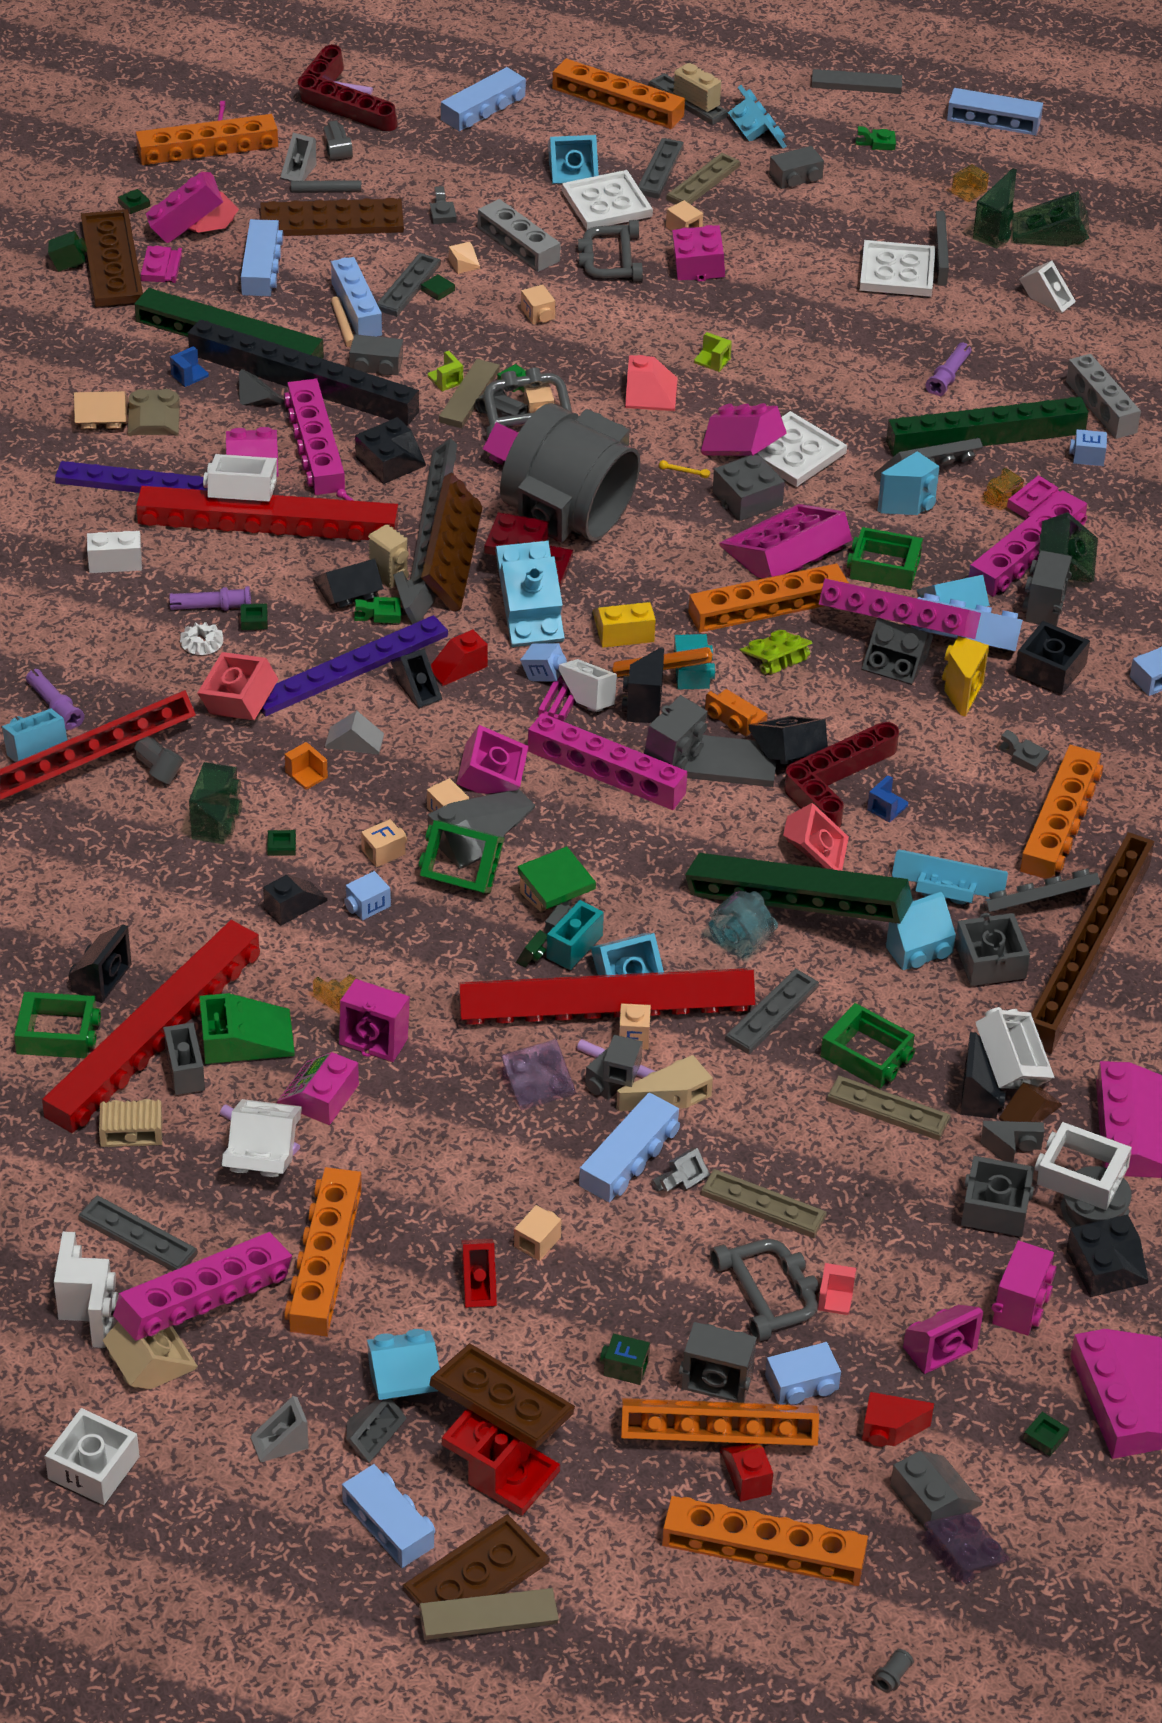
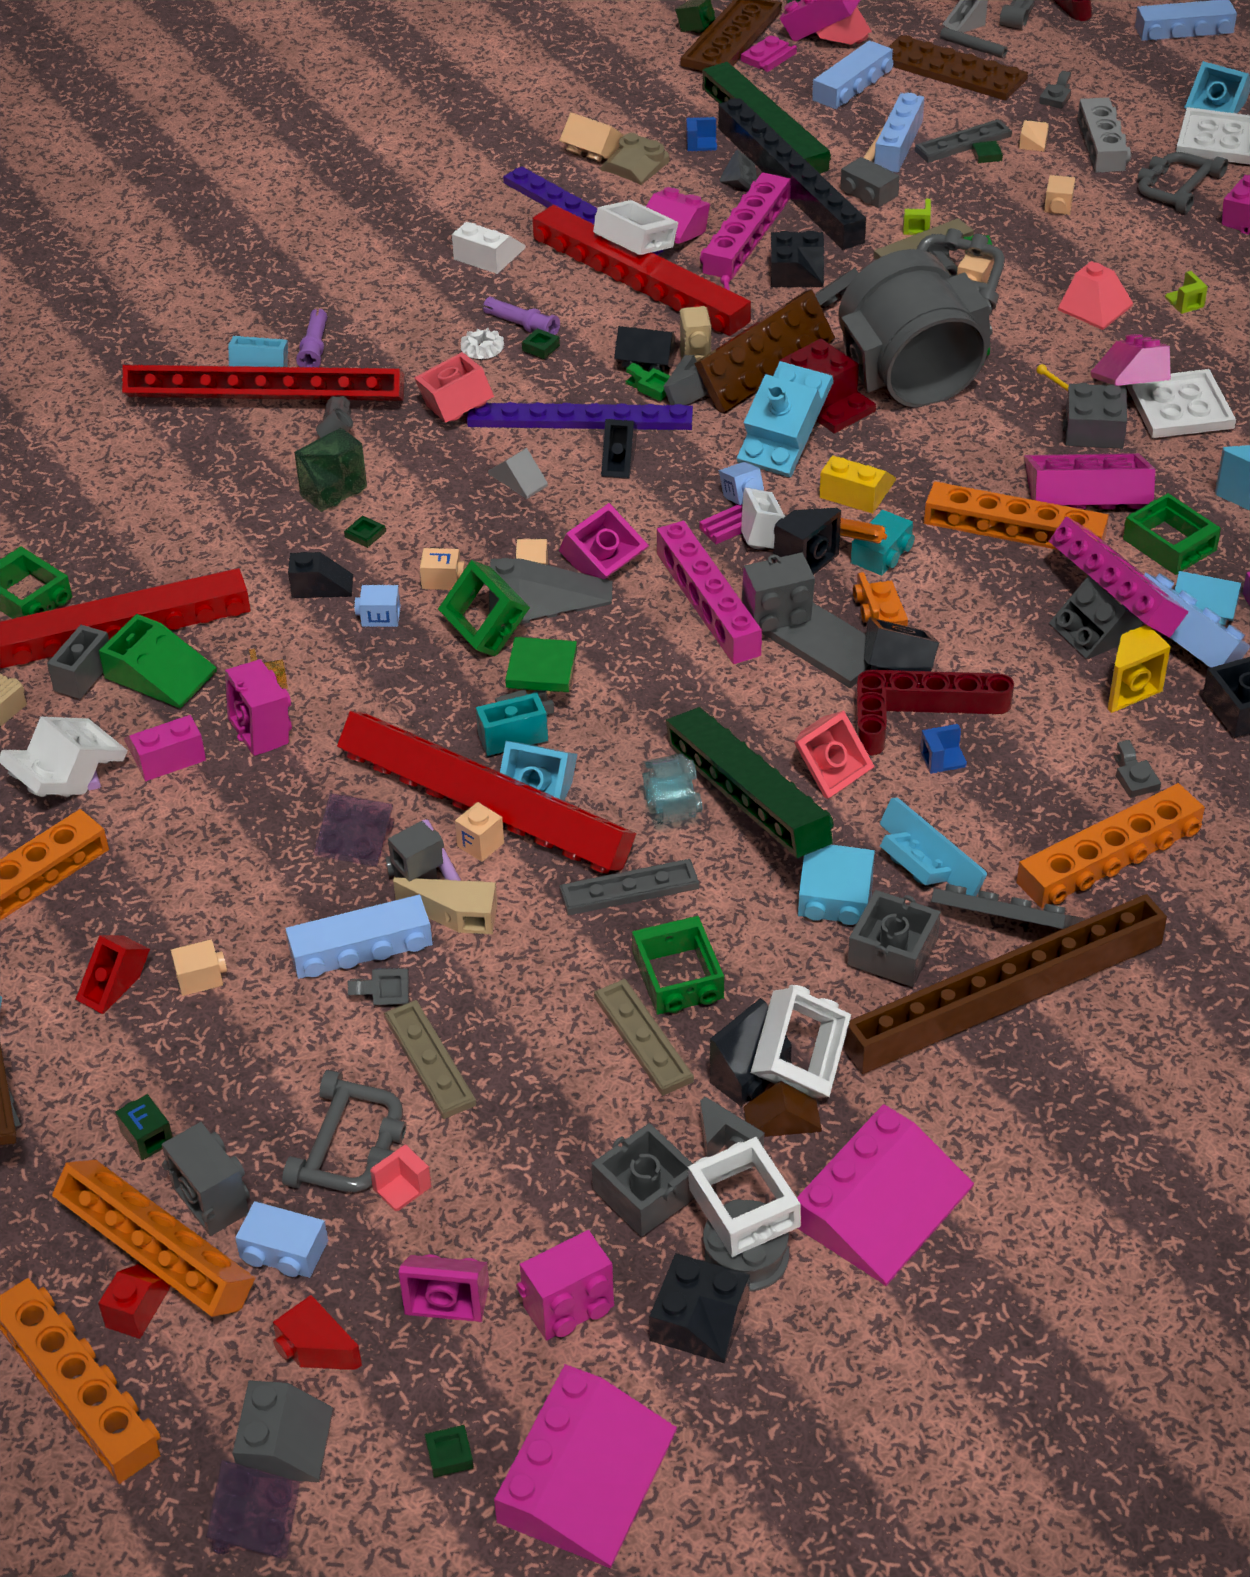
camera: 40 degrees right, 0 degrees up
black slope [68,924,132,1003] -> none
orange panel [285,742,328,789] -> none
red slope [431,629,488,687] -> none
dark green plate [516,930,547,968] -> none
lime hinge [739,630,812,675] -> none

